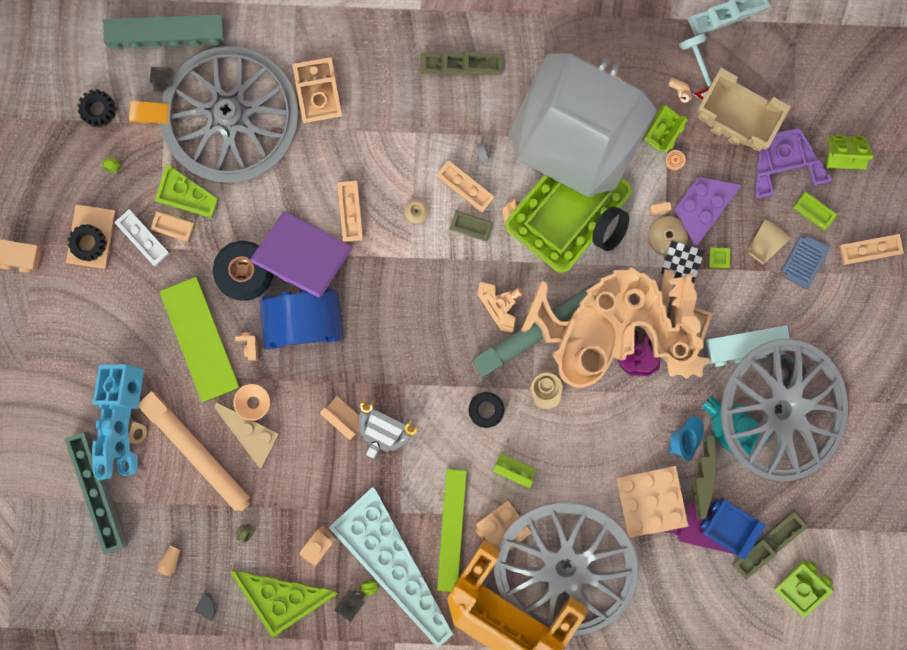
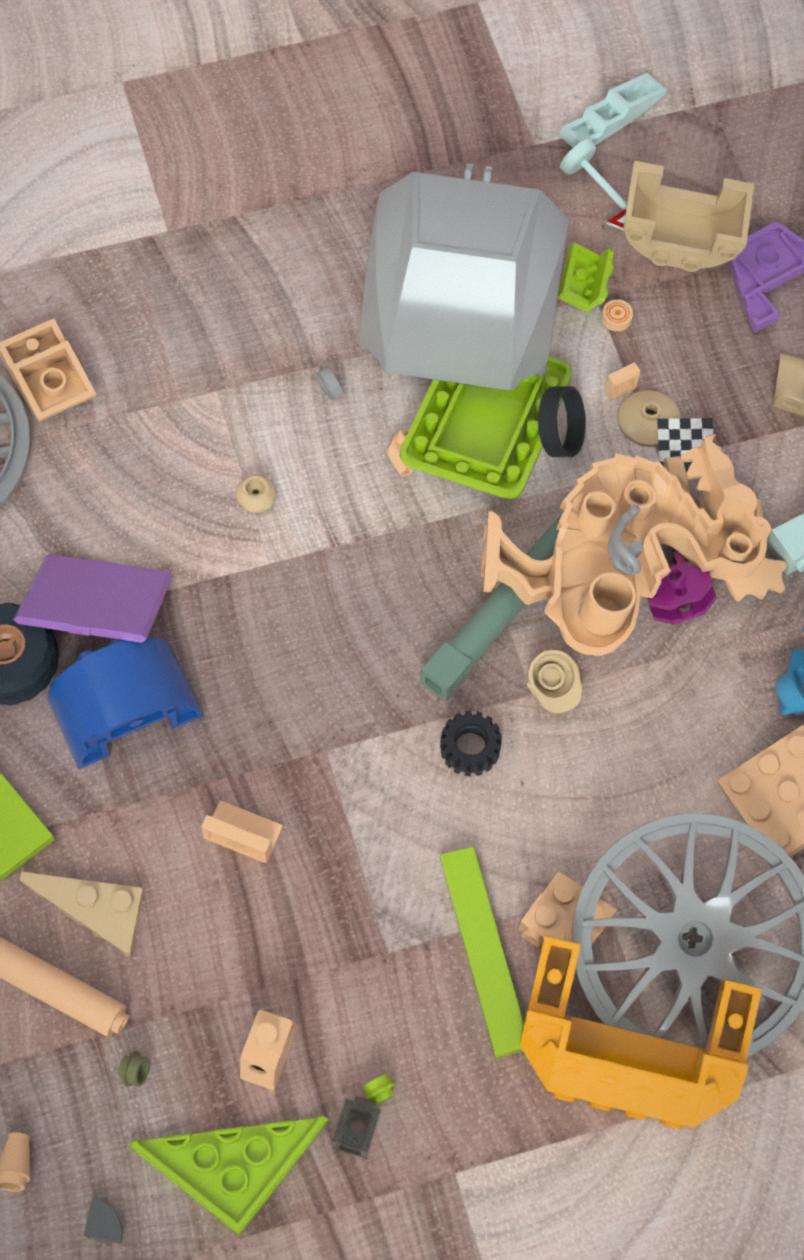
camera: 25 degrees left, 20 degrees down
light nougat piece [233,384,270,421] -> none
light nougat bracket [235,332,259,361] -> none
light aqua wing [329,487,453,648] -> none
light nougat plate [337,181,363,242] -> none
torso [358,398,419,459] -> none
olive slope [420,52,502,75] -> none
light nougat plate [436,160,495,213] -> none
olive tile [450,210,493,242] -> none
light nougat piece [478,282,523,333] -> none
lime bracket [492,454,537,488] -> none
light nougat arm [668,77,692,103] -> none
medium lavender wing [674,177,741,247] -> none
lime tile [708,247,730,269] -> none
none -> light grey piece [608,505,643,576]

